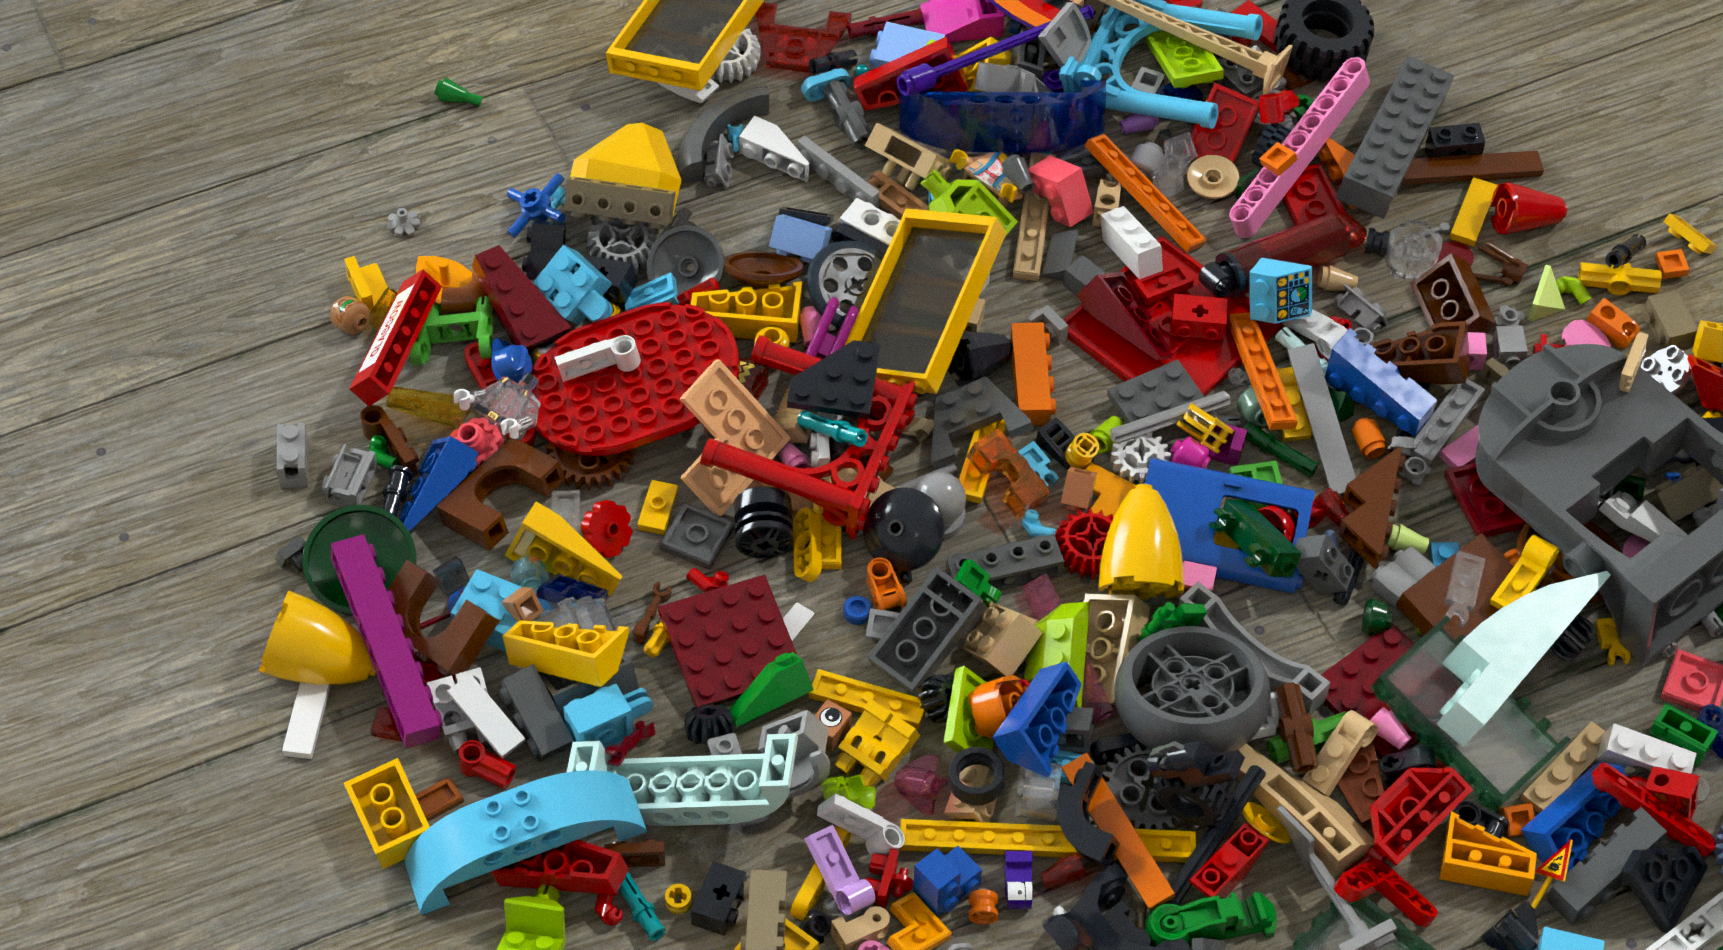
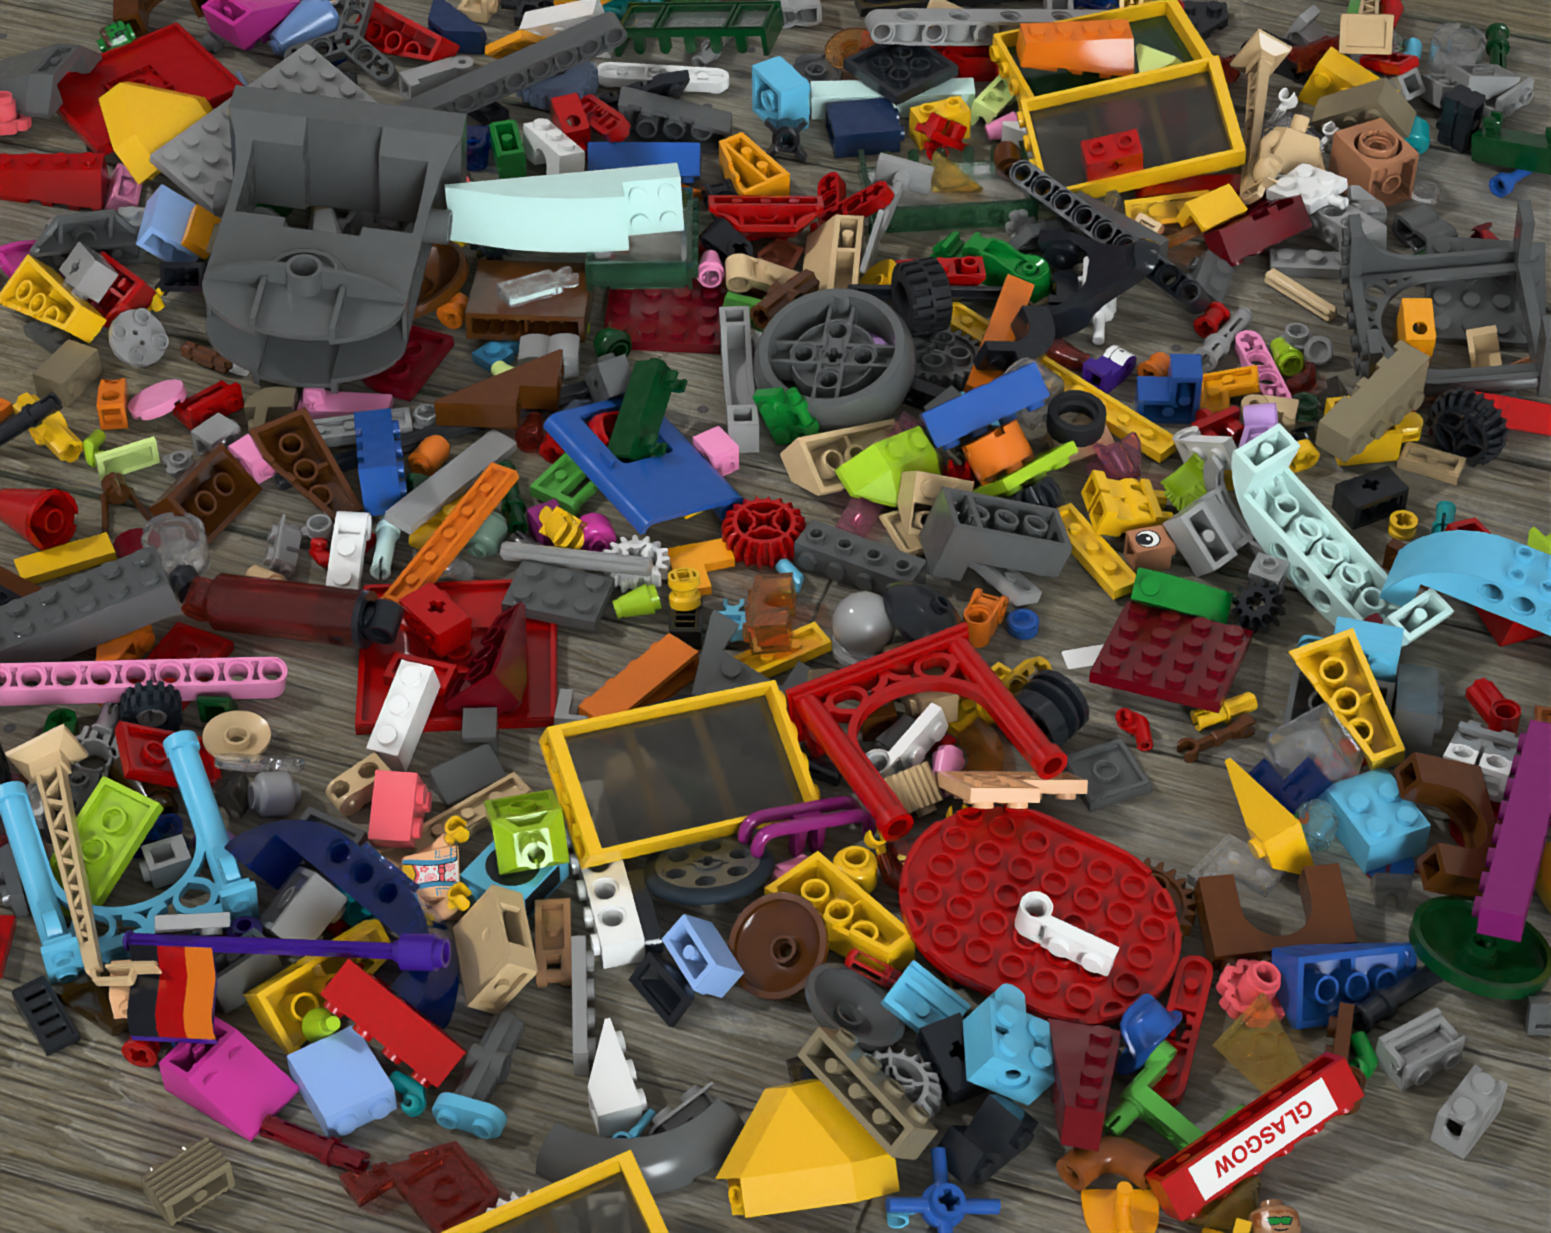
camera: 135 degrees left, 10 degrees down
white tile [447,673,525,759] -> none
clear torso [454,372,541,441] -> none
medium nougat slope [502,587,544,622] -> none
red plant [581,500,633,558] -> none
yellow plate [637,480,679,535] -> none
black plate [787,340,881,419] -> none
teal pin [797,410,868,447] -> none
black pin [808,50,858,74] -> none
green plate [955,559,1002,606] -> none
light grey tile [974,62,1035,100] -> none
dark grey cone [1001,154,1035,194] -> none
nougat brick [1061,467,1098,511] -> none
orange tile [1084,134,1207,253] -> none
yellow cylinder [1099,484,1184,600] -> none
black plate [1147,741,1245,788] -> none
medium azure slope [1250,258,1312,324] -> none
red piece [1259,90,1299,123] -> none
orange tile [1259,142,1298,176] -> none
light grey plate [1388,436,1417,456] -> none
yellow plate [1490,534,1560,610] -> none
piece [1531,839,1573,910] -> none
tan tile [1619,332,1649,393] -> none

